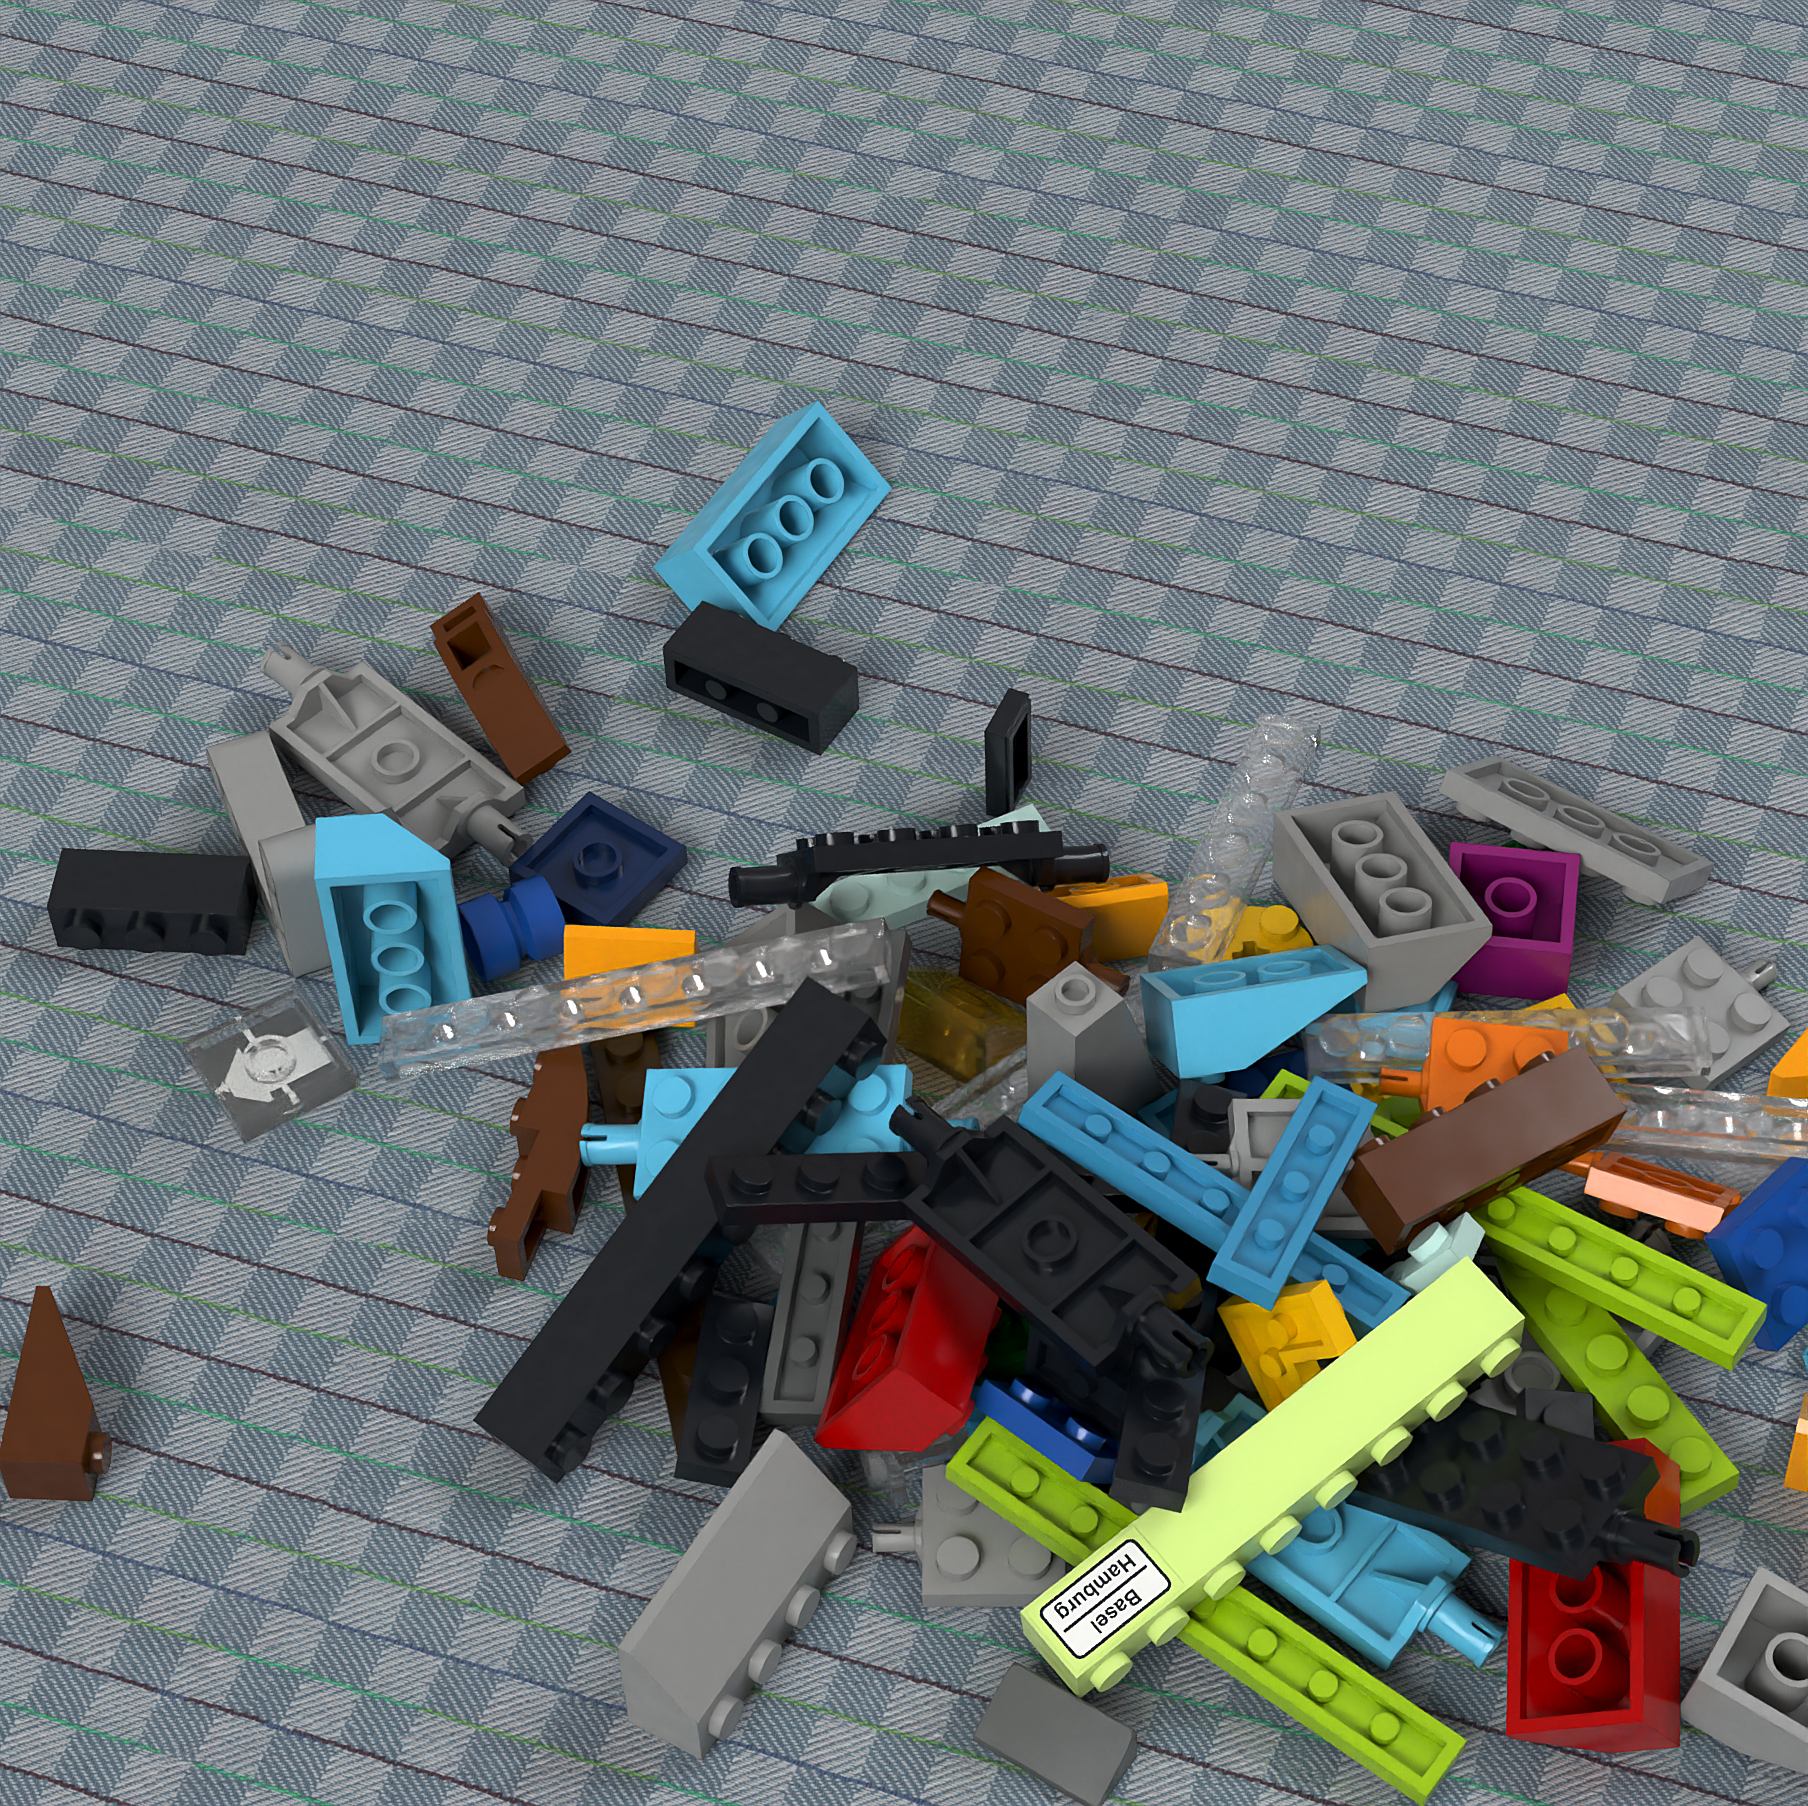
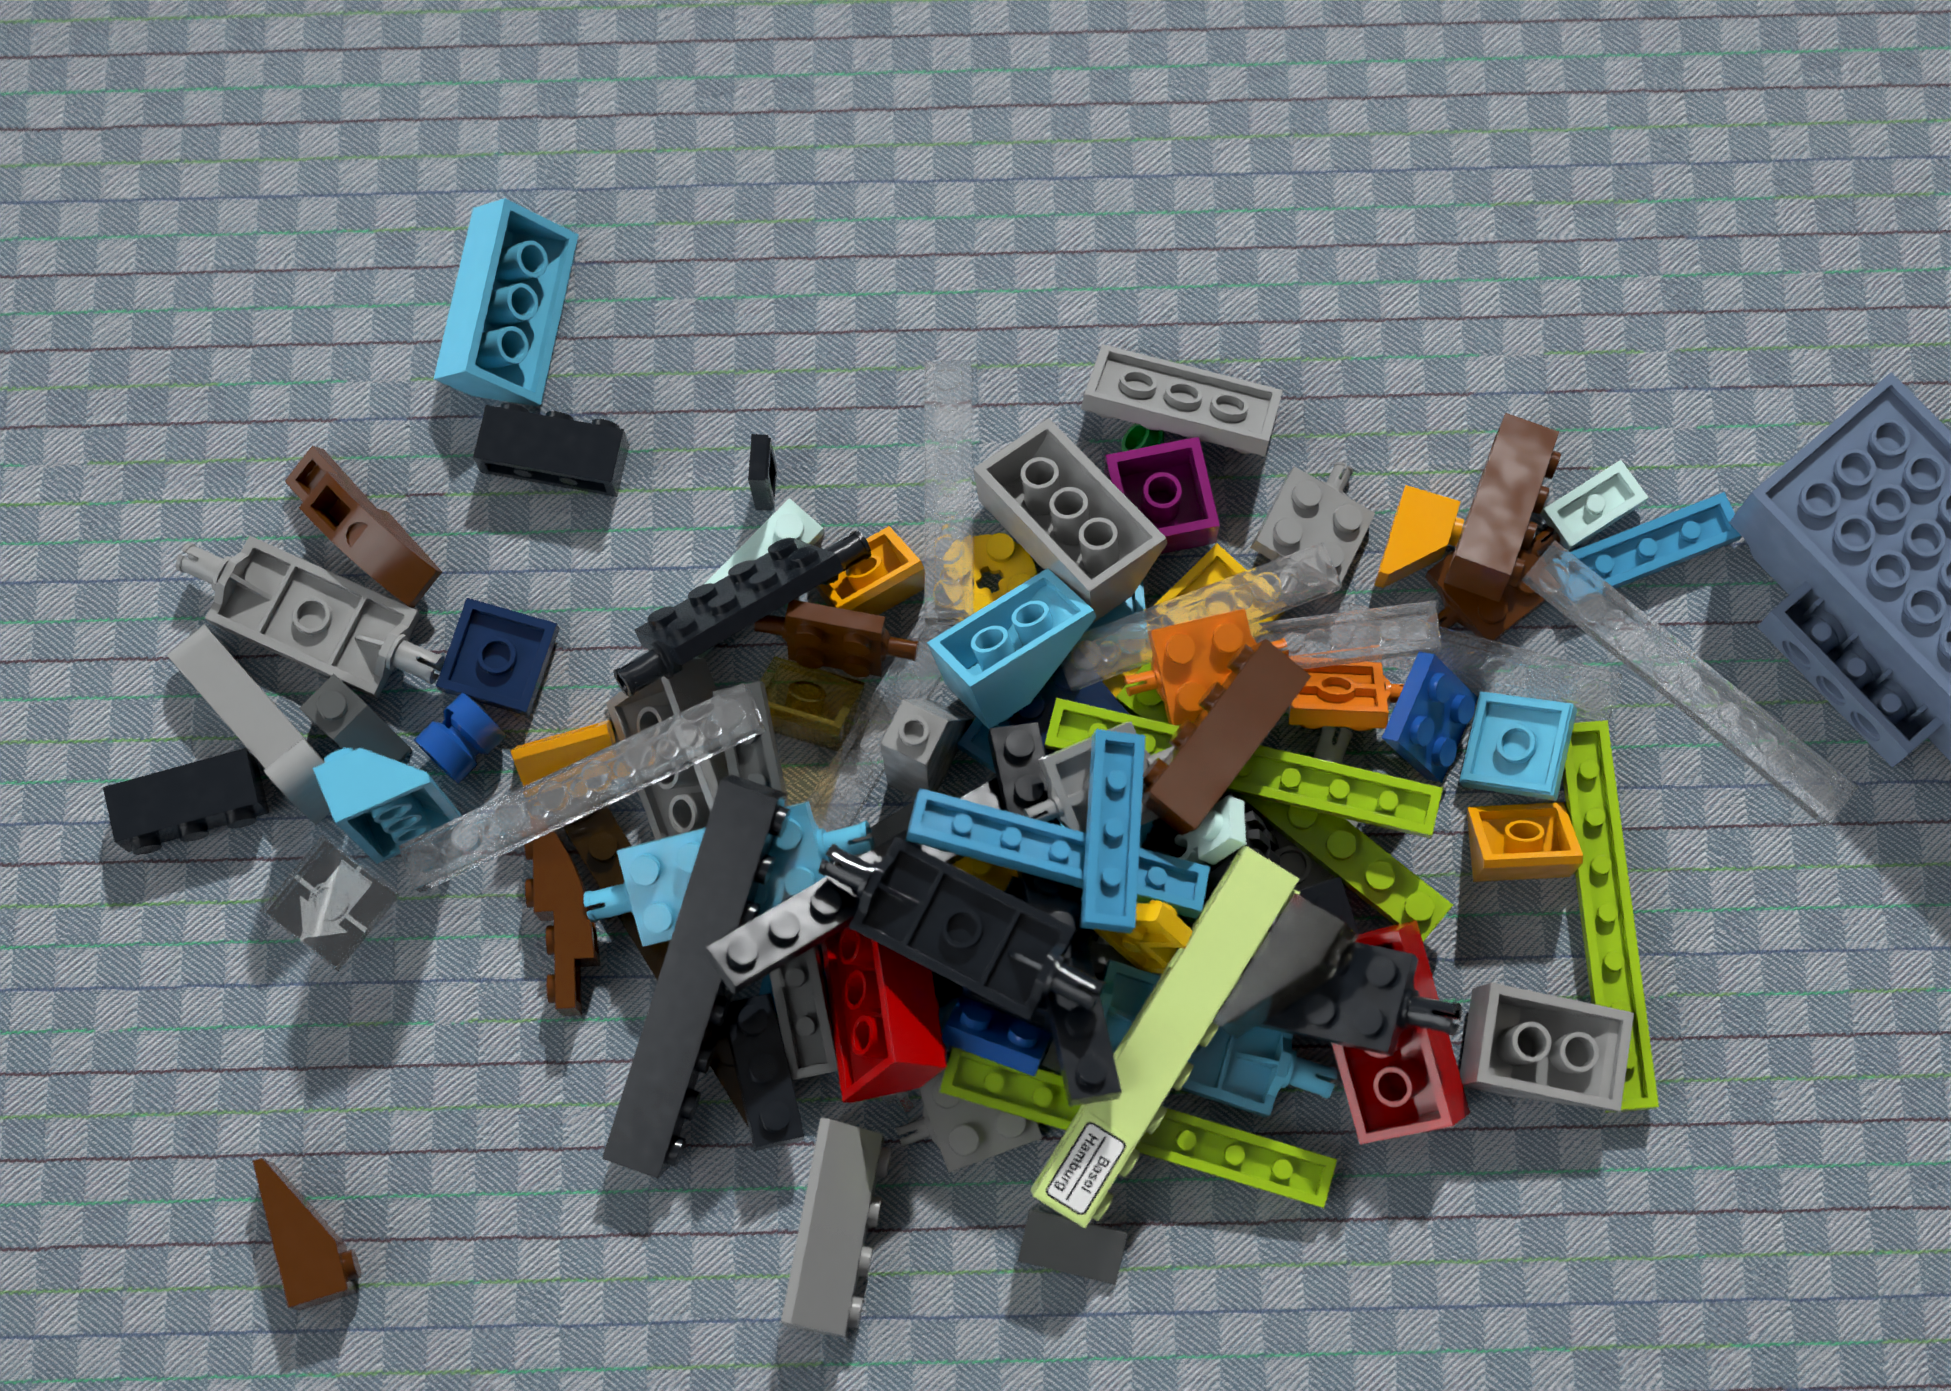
camera: 20 degrees left, 25 degrees up
none -> clear smoke slope [1213,893,1358,1039]

